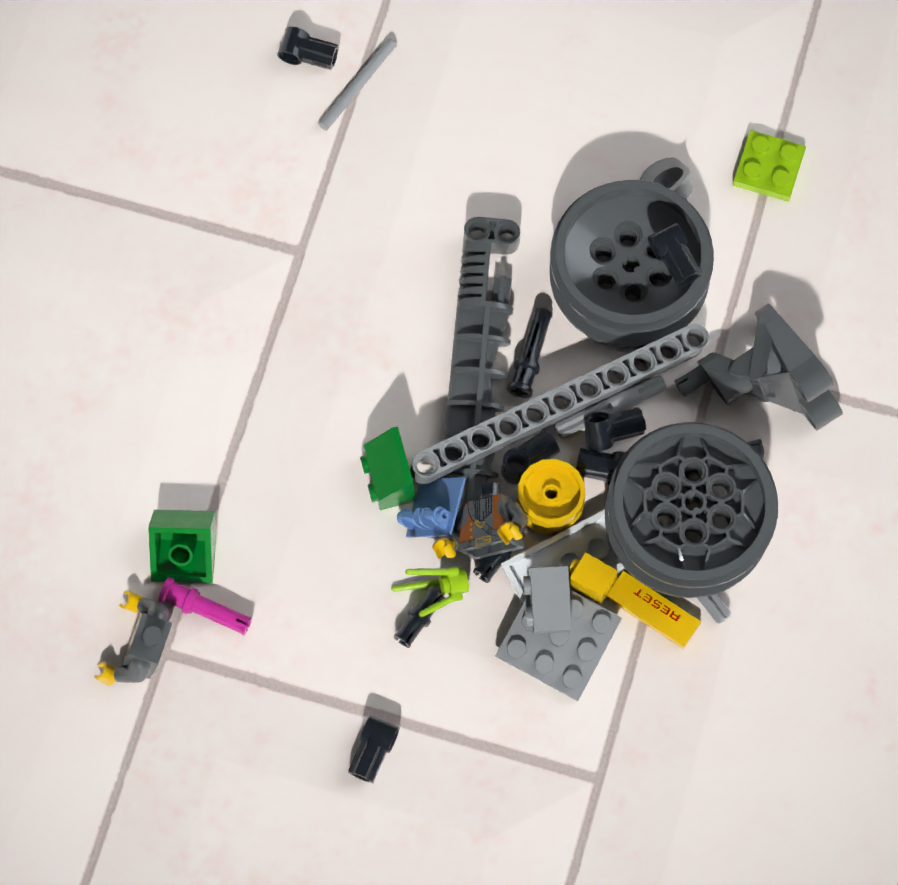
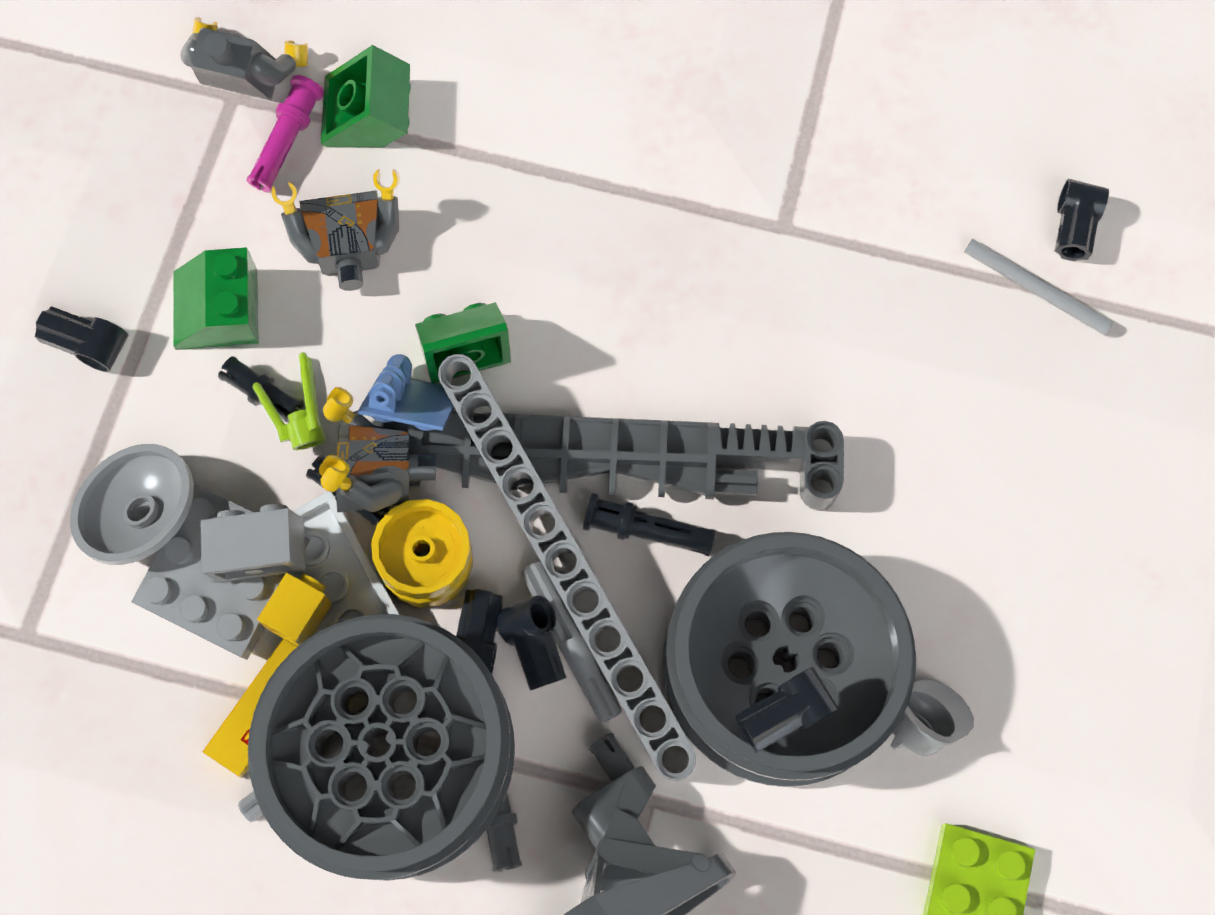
camera: 80 degrees right, 0 degrees up
black piece [501,429,560,484] -> none
none -> light grey dish [70,444,194,565]
none -> green slope [173,247,259,350]
none -> torso [271,169,400,291]

